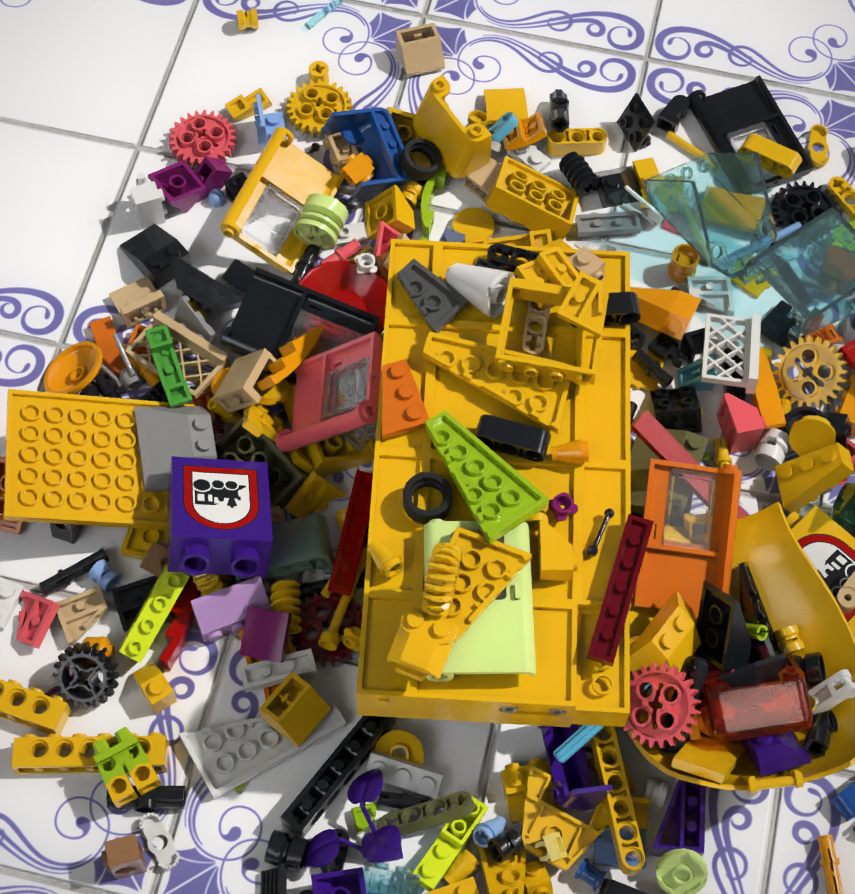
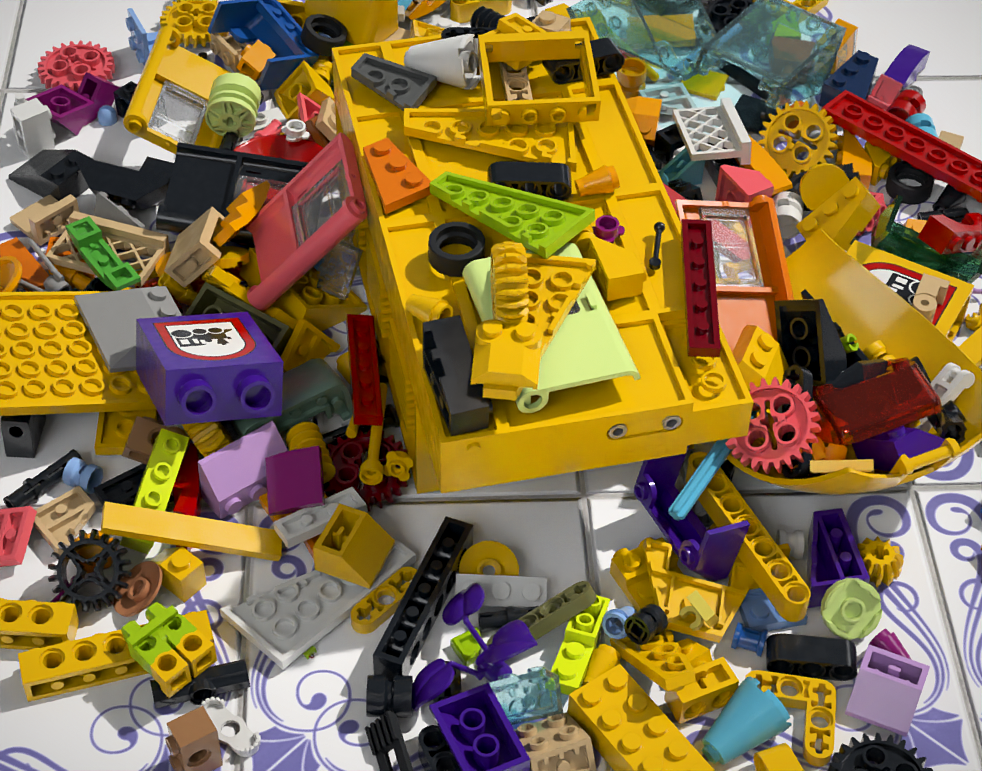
camera: 15 degrees left, 15 degrees down
yellow slope [225,87,272,121] -> none
yellow wing [557,271,603,338] -> none
none -> yellow tile [100,502,282,561]
none -> nougat dish [113,561,162,617]
none -> yellow beam [351,566,417,634]
none -> black wedge [422,315,493,436]
none -> yellow gear [857,536,904,587]

